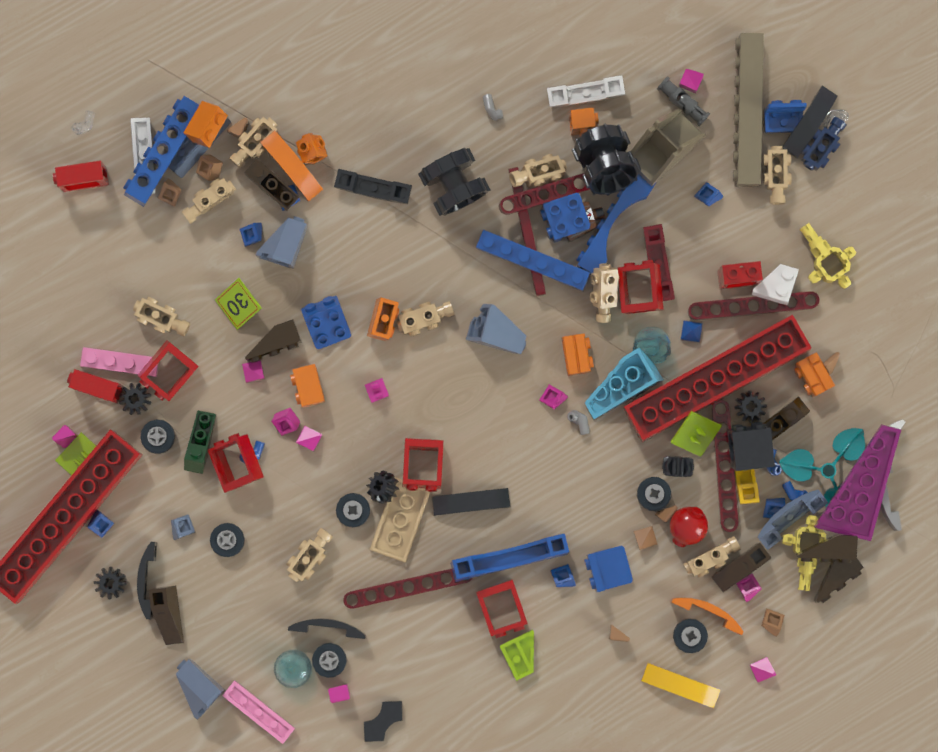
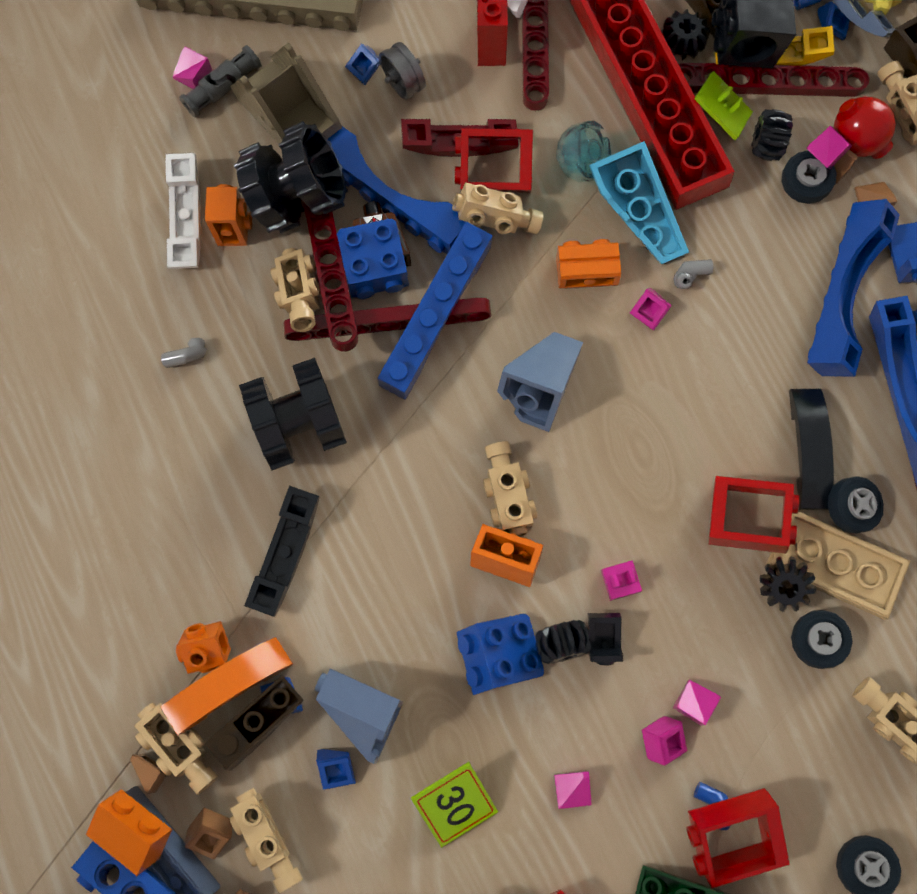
camera: 80 degrees left, 10 degrees down
dark brown slope [245,319,302,363] -> none
orange brick [290,364,325,408] -> none
blue slope [681,321,703,342] -> none
none -> flat silver wheel [379,42,426,100]
none -> black gear [535,620,591,664]
none -> black bracket [587,613,623,666]
none -> dark pink slope [806,126,852,169]
none -> blue arch [807,199,900,377]
none -> black wheel [828,476,884,534]

